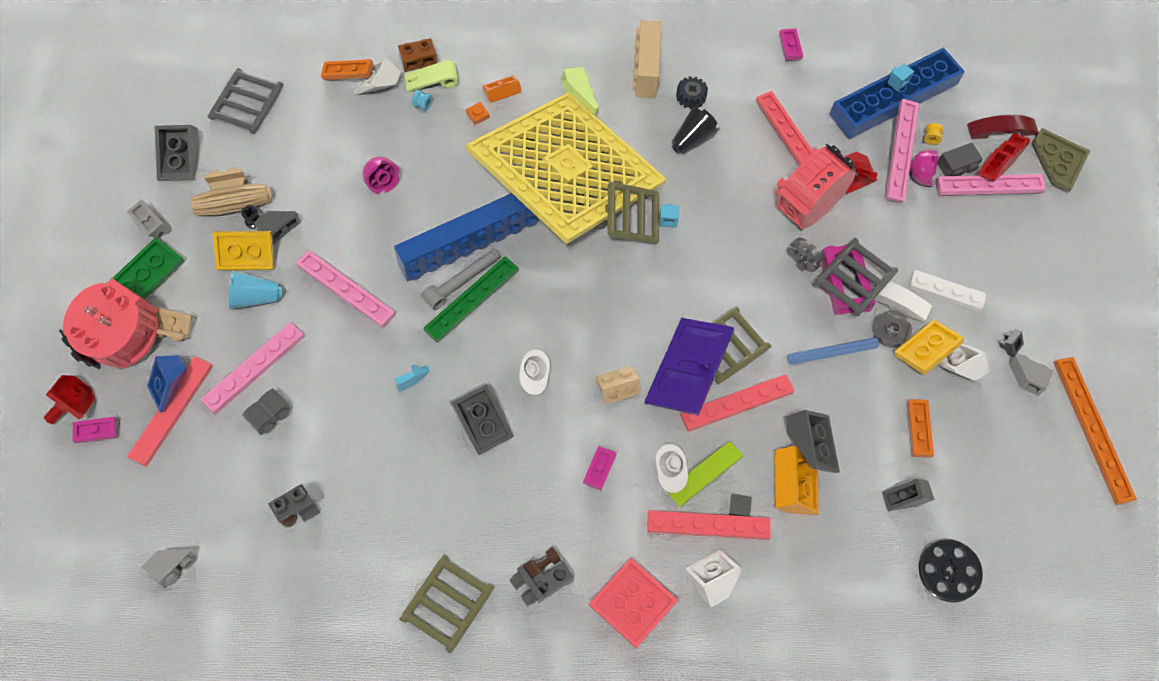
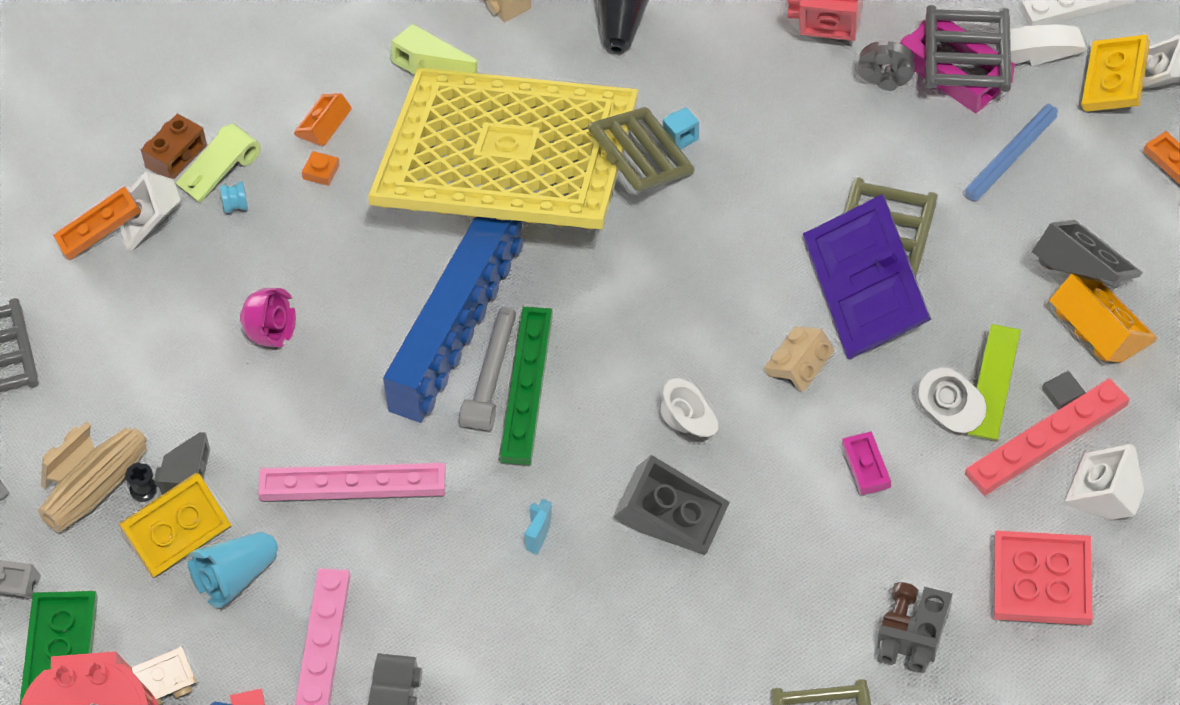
camera: 30 degrees left, 10 degrees down
coral plate [680,374,795,432] -> none
flat silver plate [873,310,912,348] -> none

